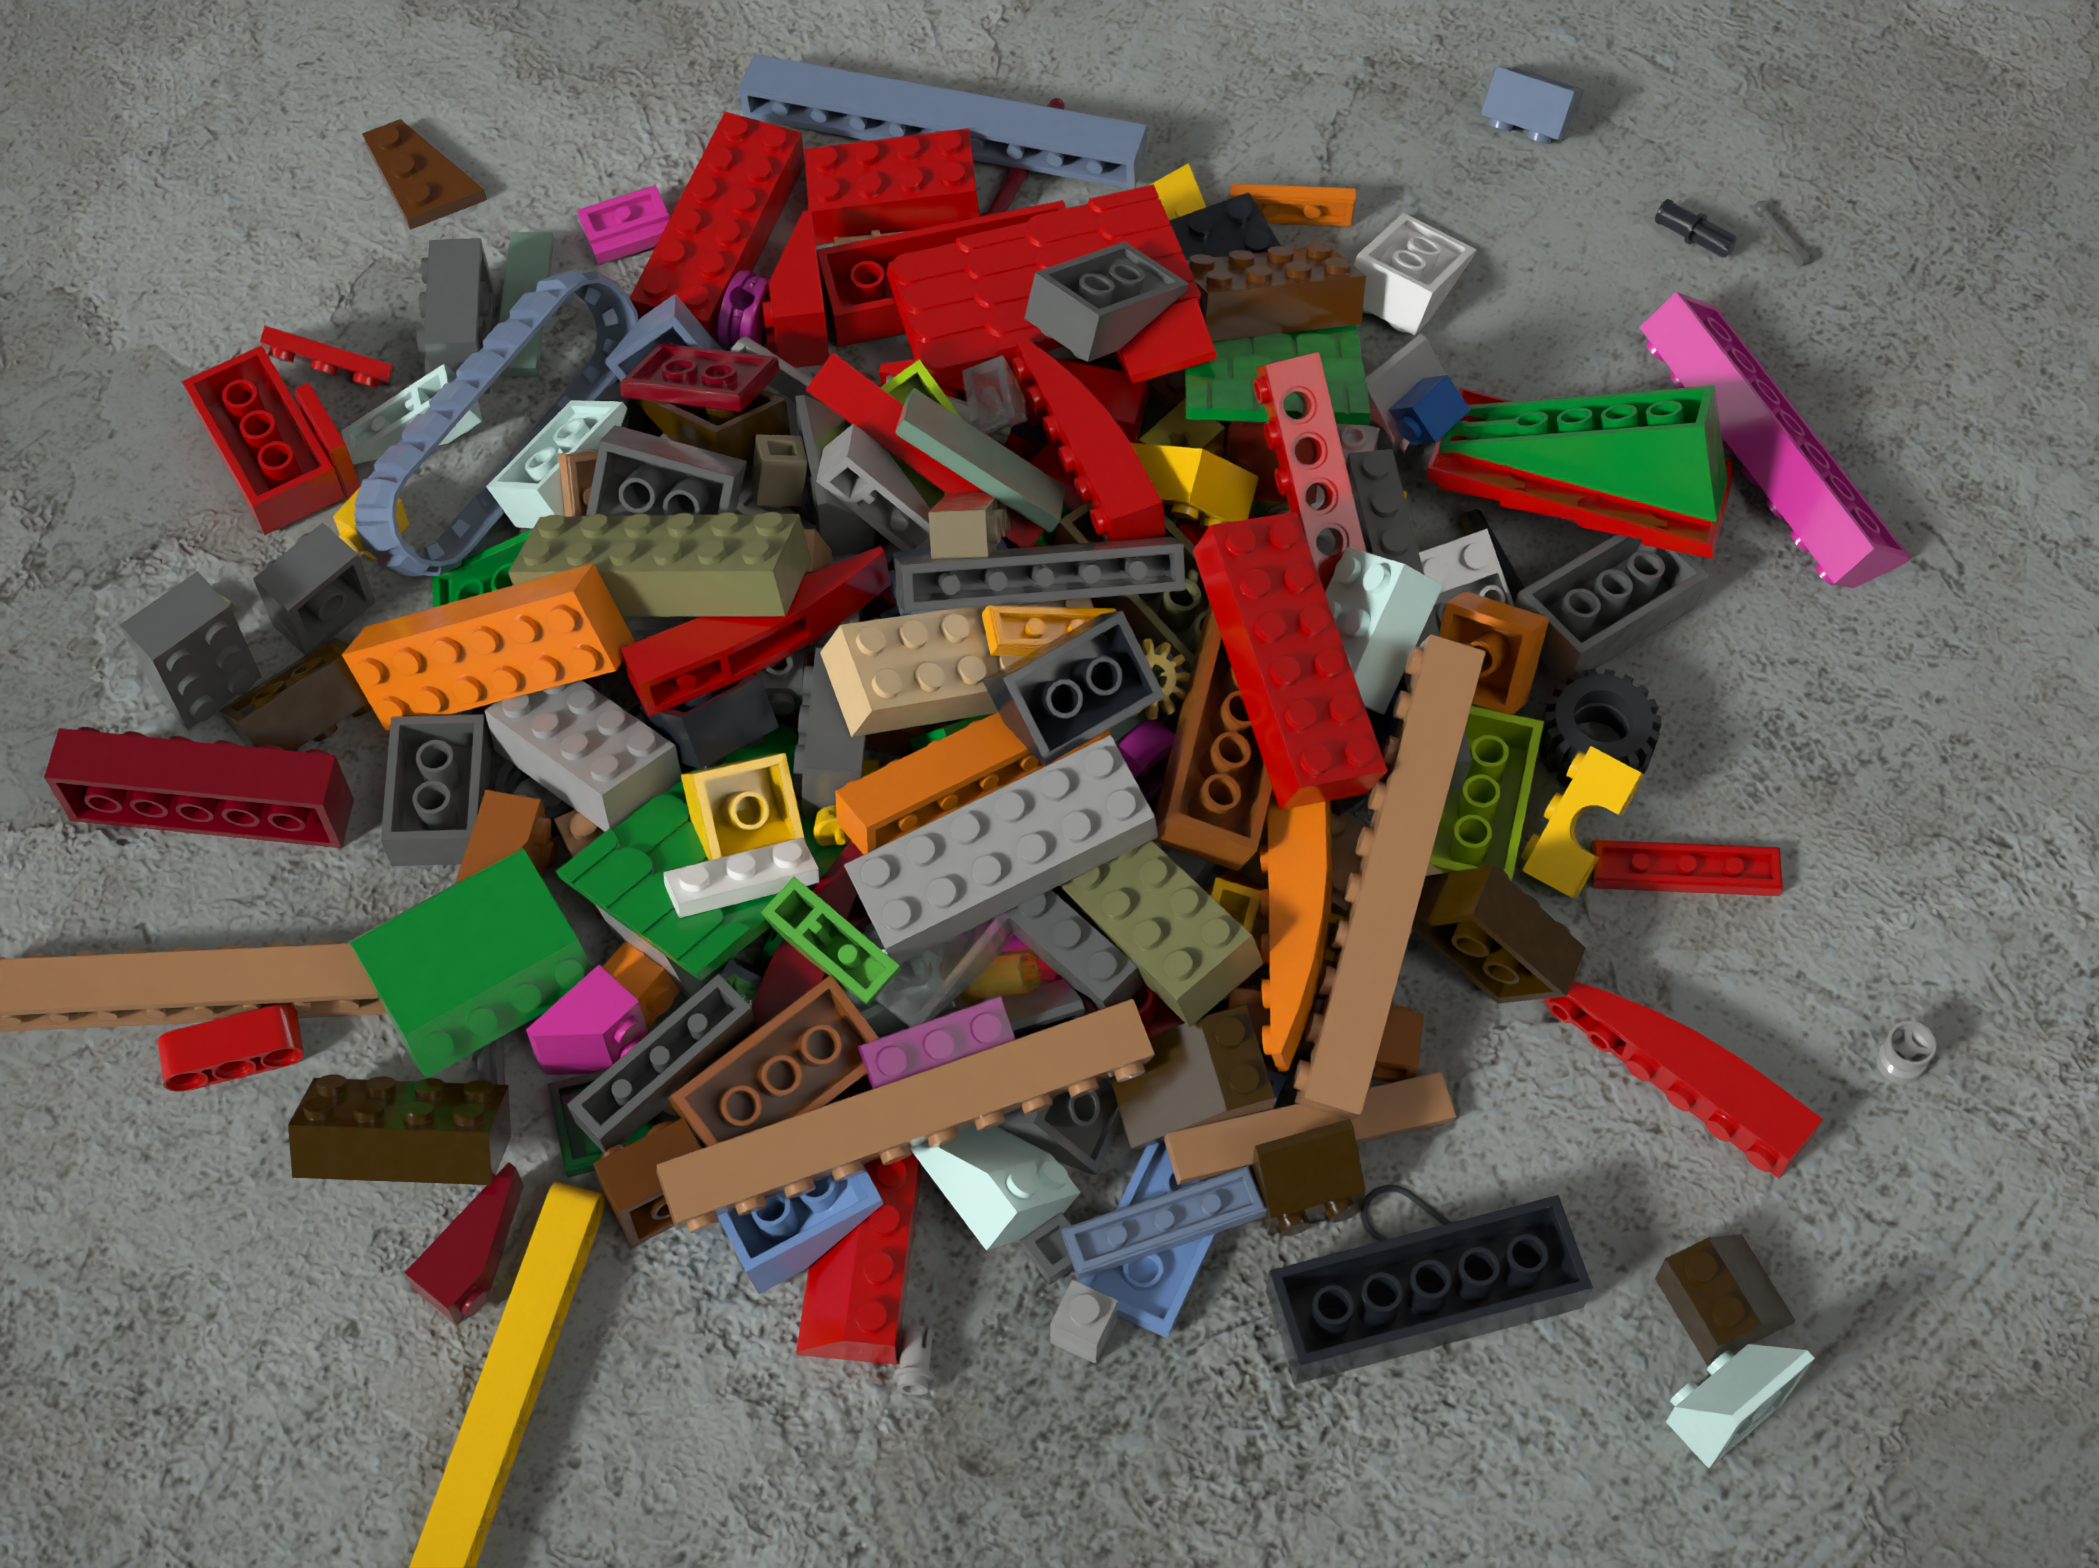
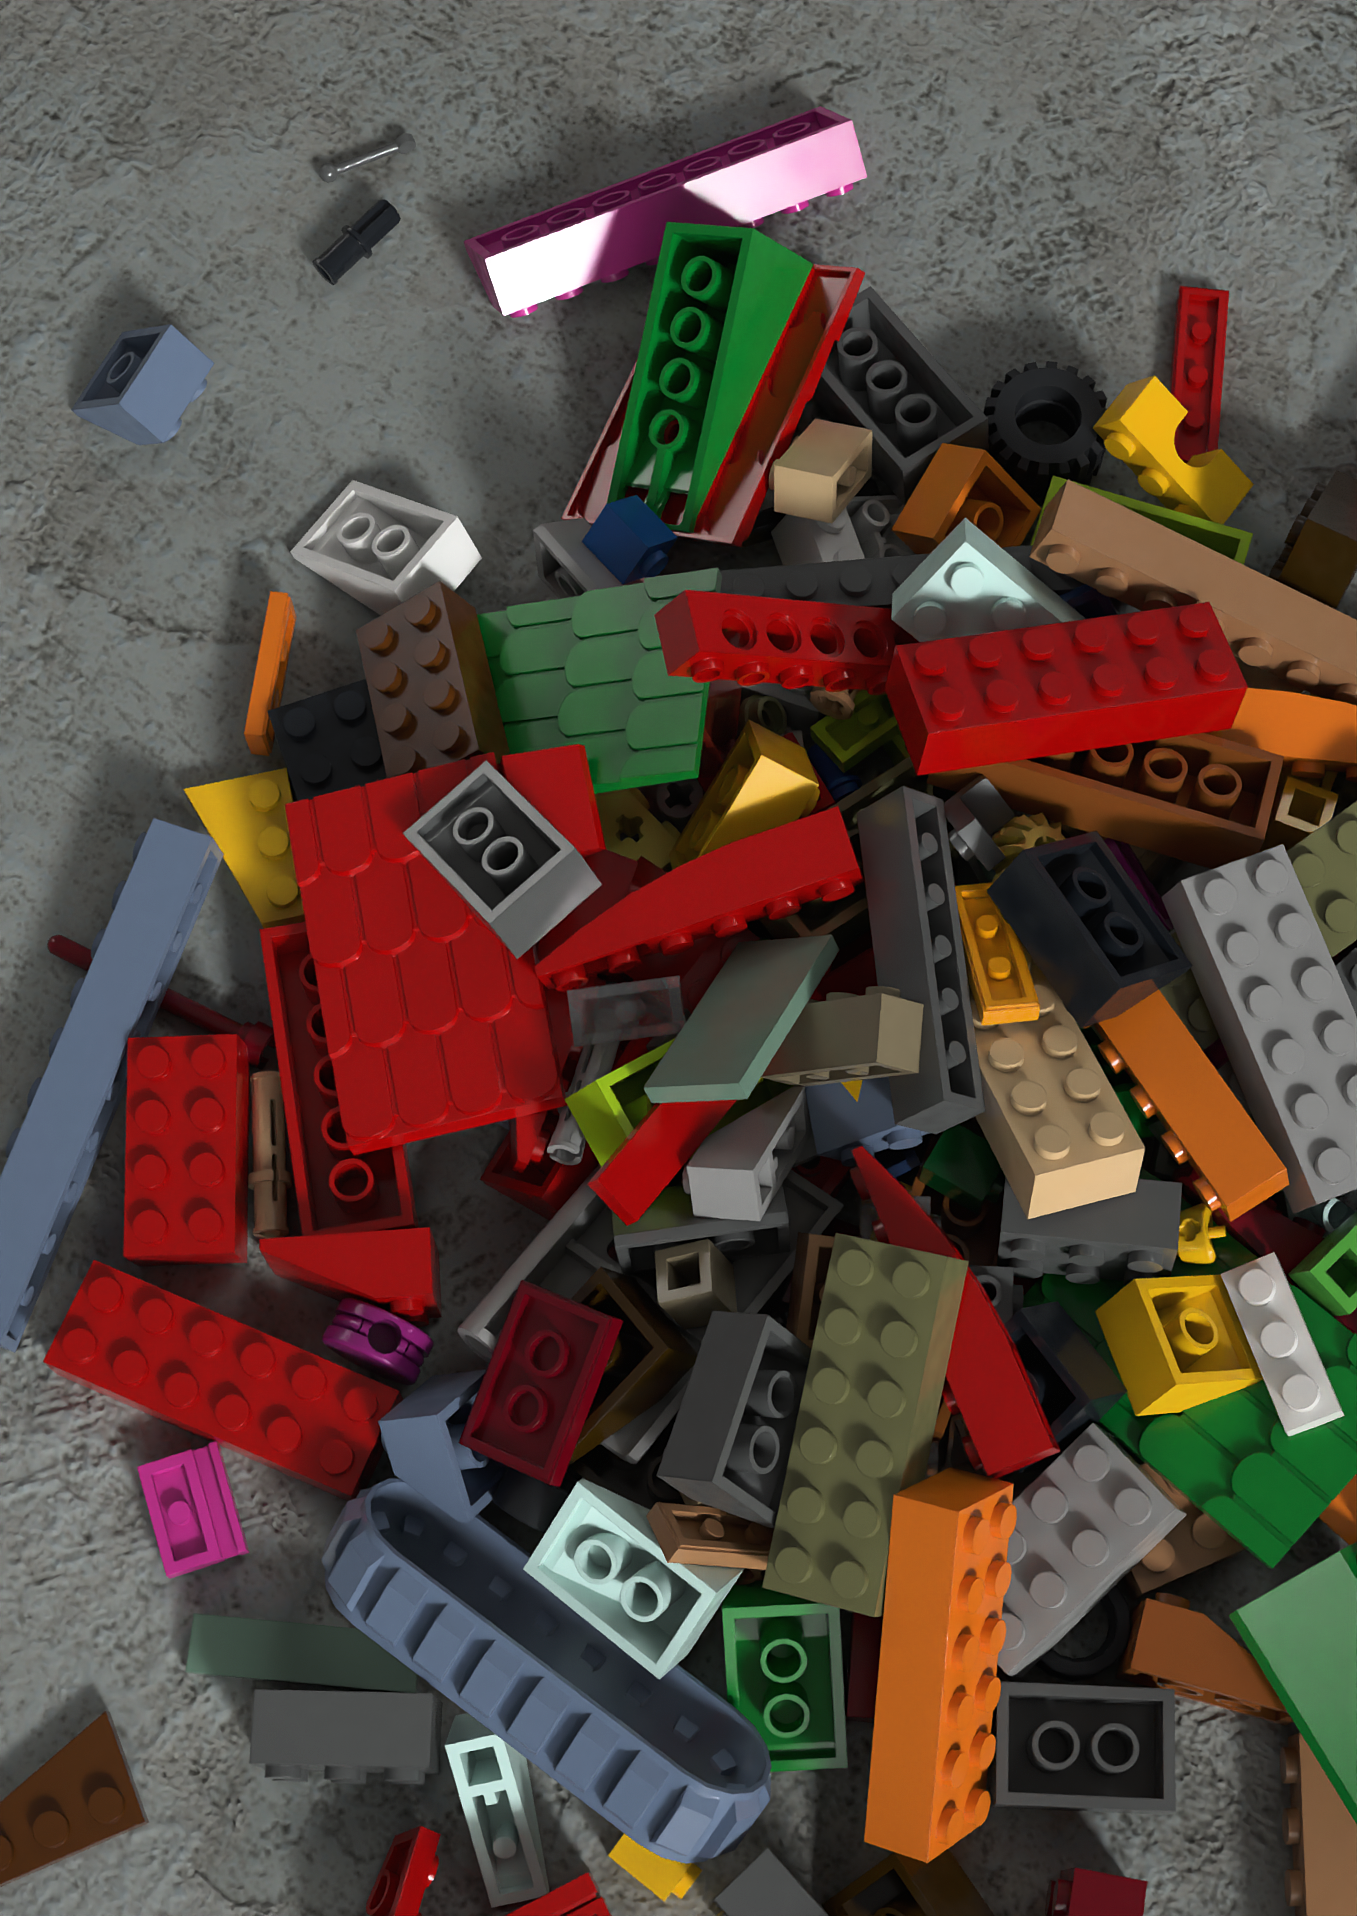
camera: 85 degrees left, 10 degrees up
none -> tan brick [769,419,872,524]
none -> dark grey bracket [944,775,1014,871]

